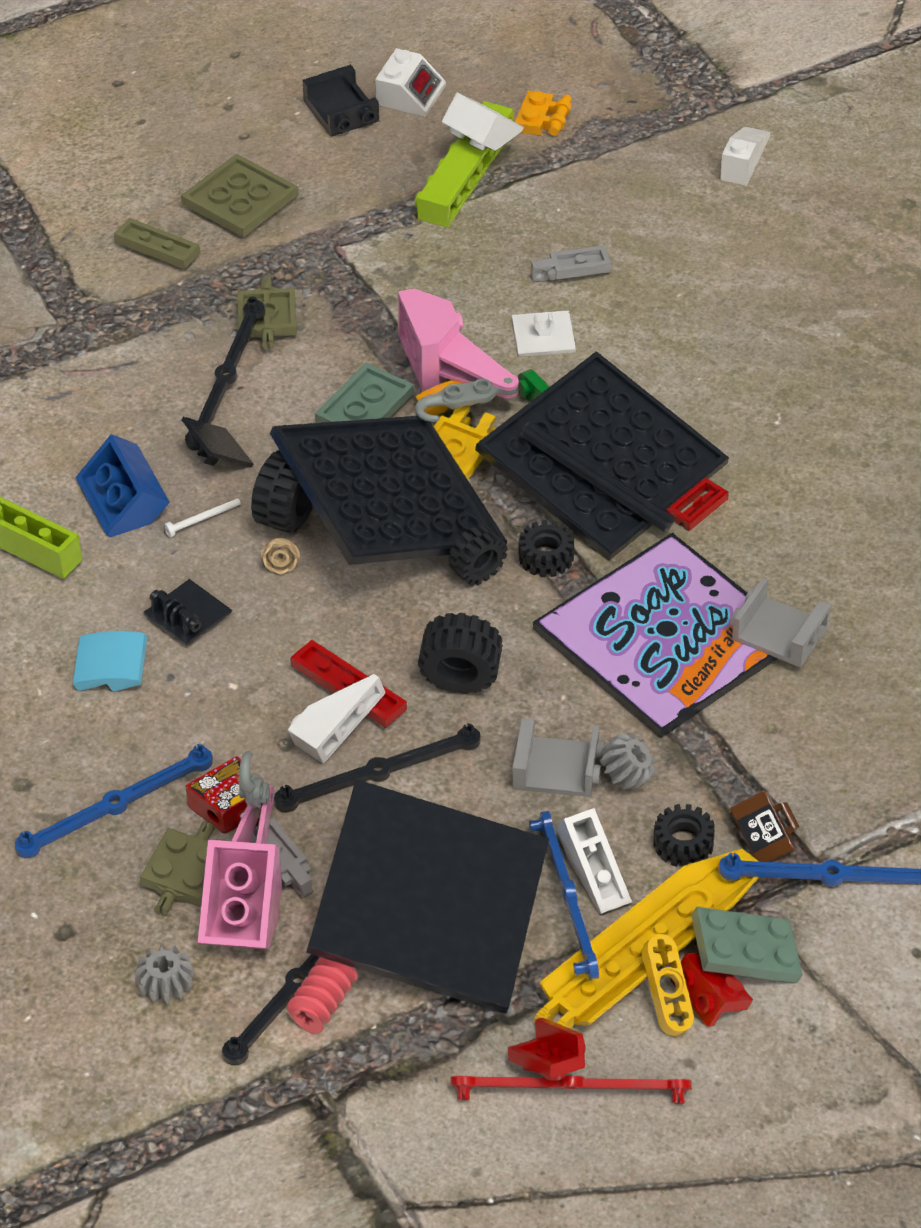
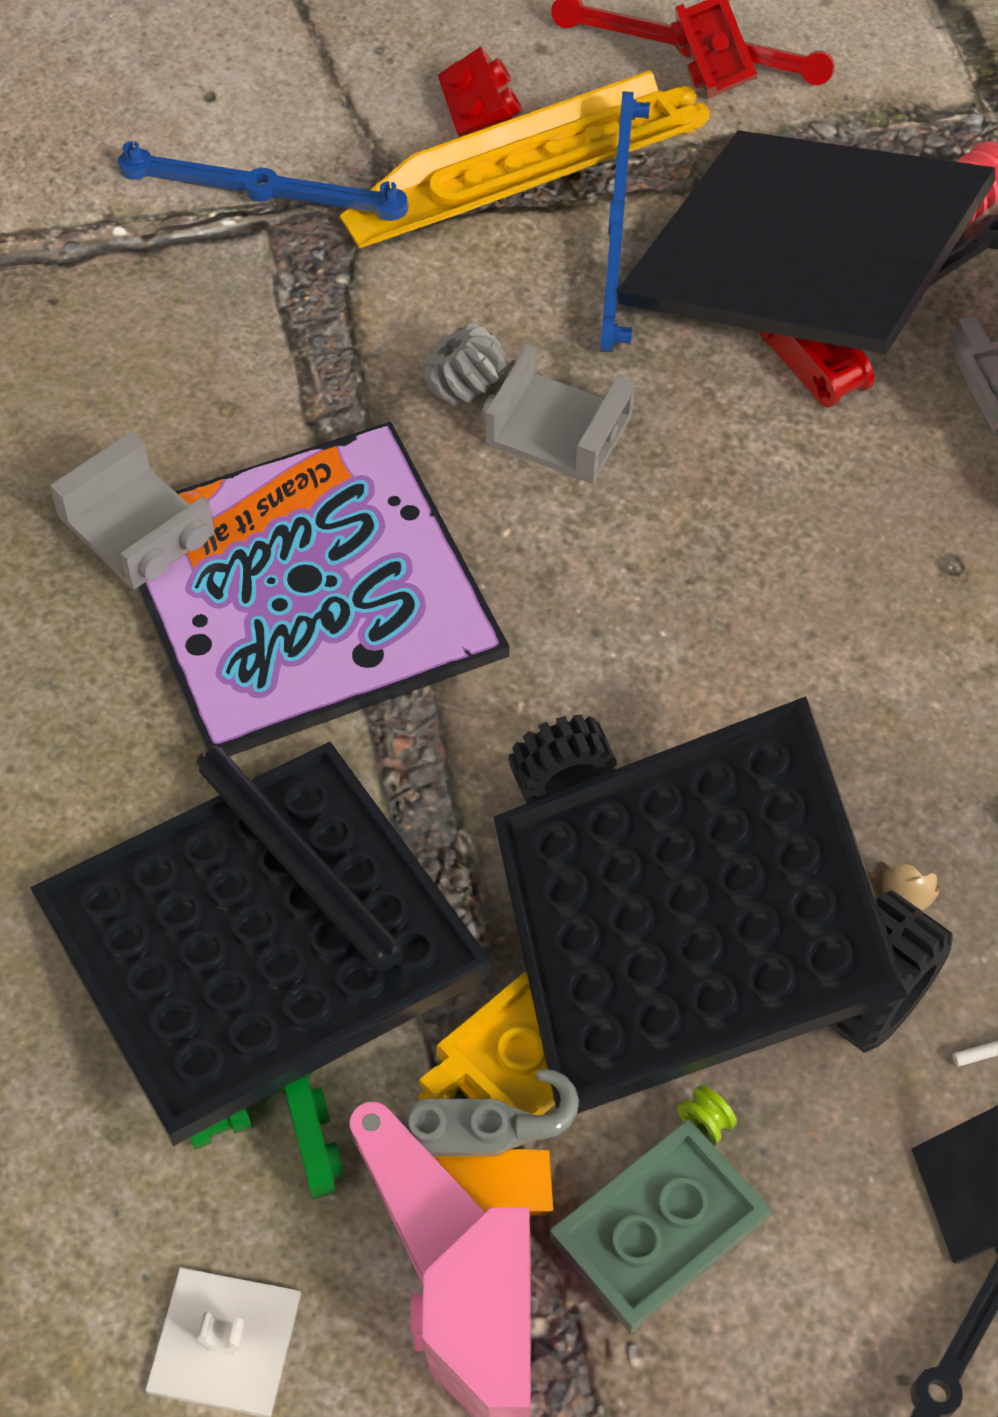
camera: 165 degrees left, 10 degrees up
black piece [274,723,481,812] -> none
white slope [287,674,386,764] -> none
red plate [290,640,407,728] -> none
black tyre [418,613,503,694] -> none
black tyre [519,520,574,577] -> none
white slope [555,808,632,915] -> none
yellow beam [642,934,694,1036] -> none
black tyre [654,804,715,867] -> none
red tile [666,477,729,531] -> none
sand green plate [691,907,803,983] -> none
piece [730,790,800,862] -> none

